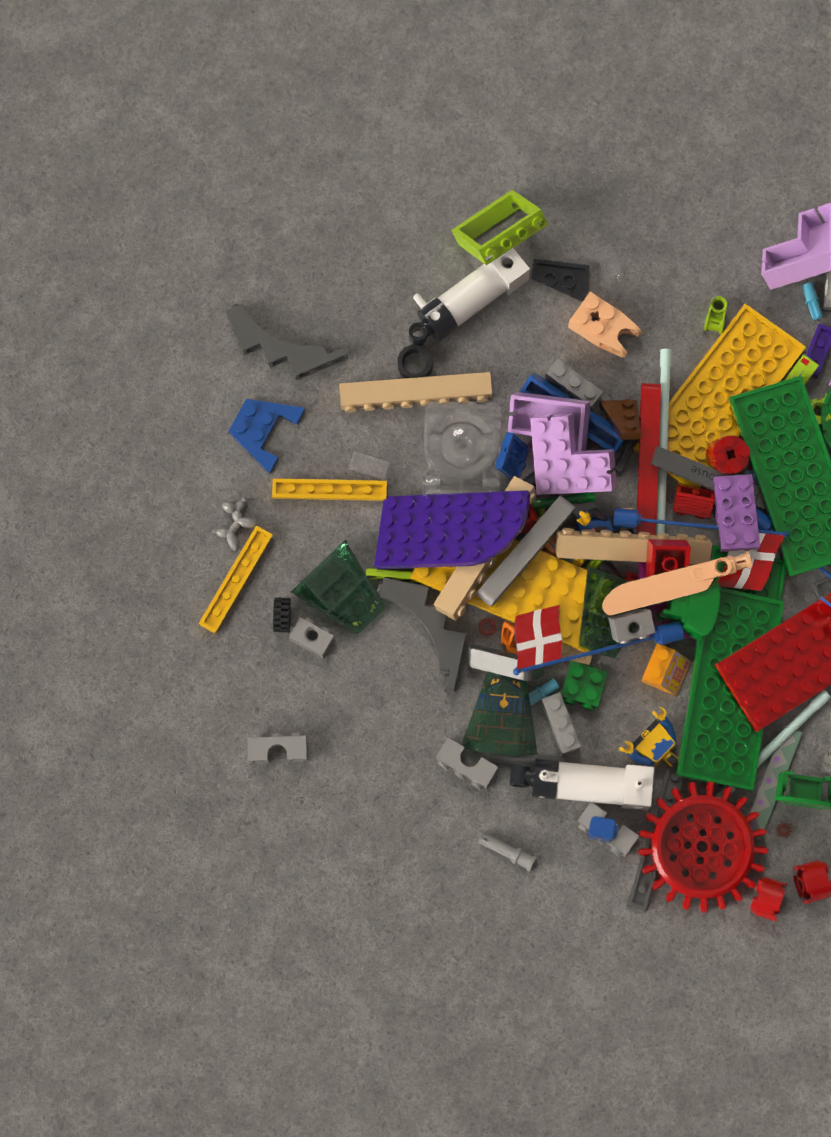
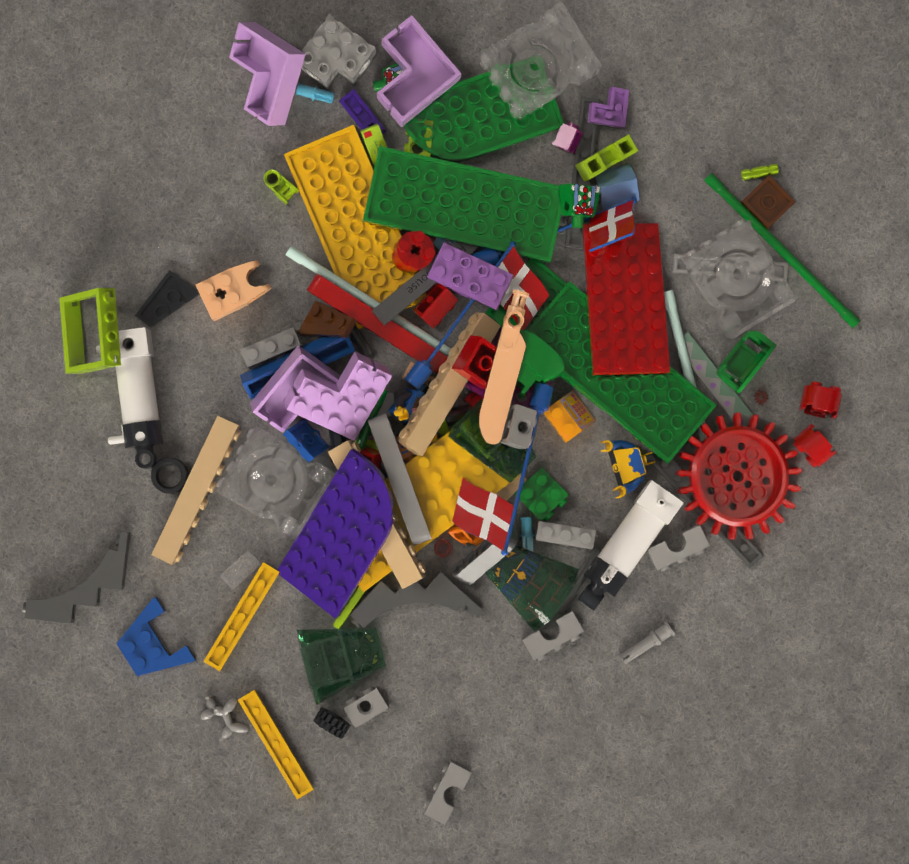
camera: 60 degrees left, 10 degrees up
blue brick [588,816,619,842] -> none

